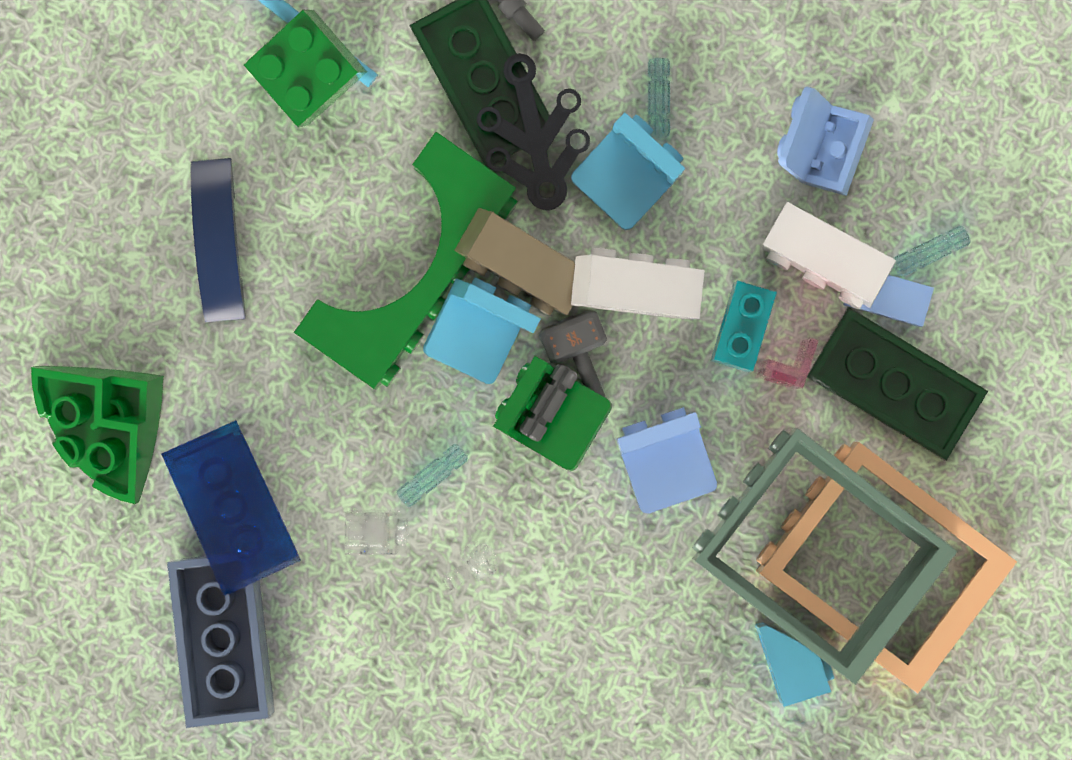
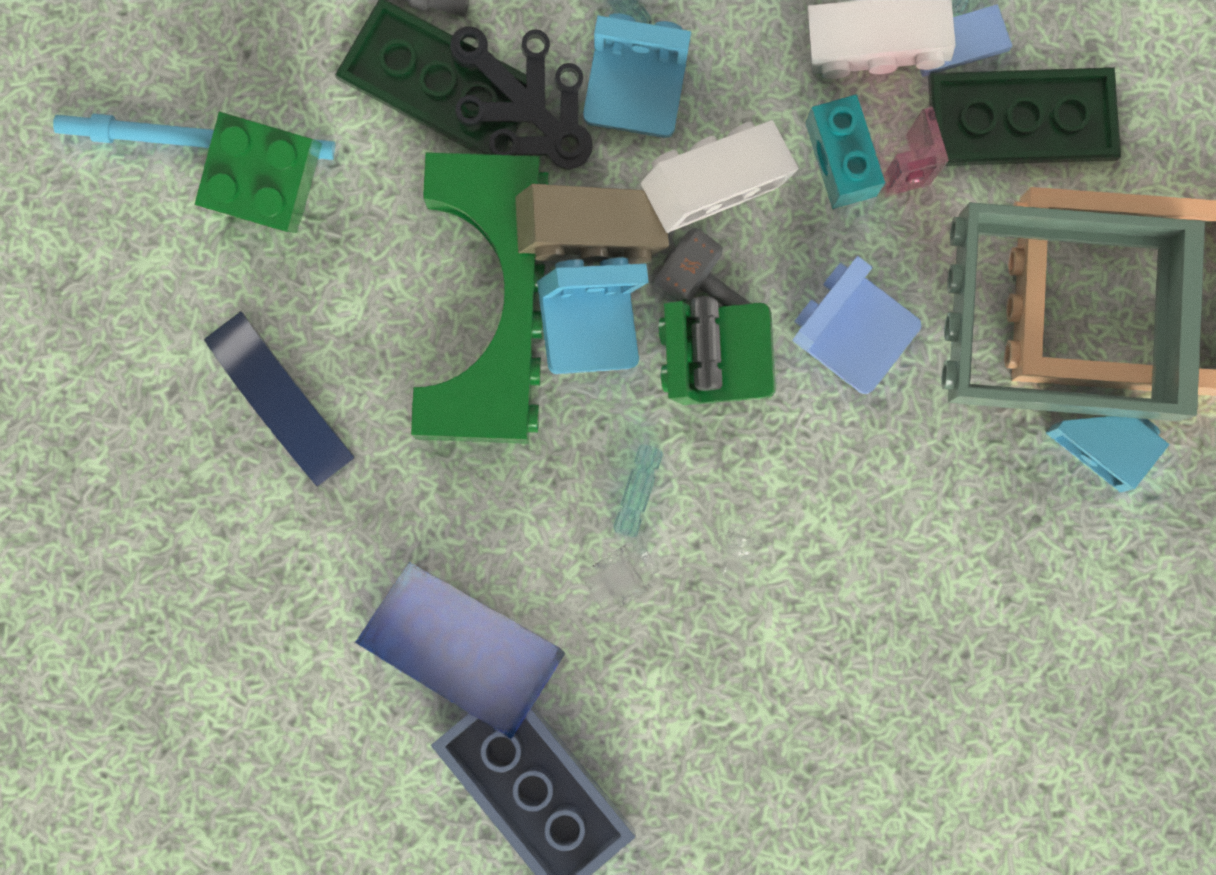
camera: 40 degrees left, 5 degrees down
green brick [31,366,164,504] -> none

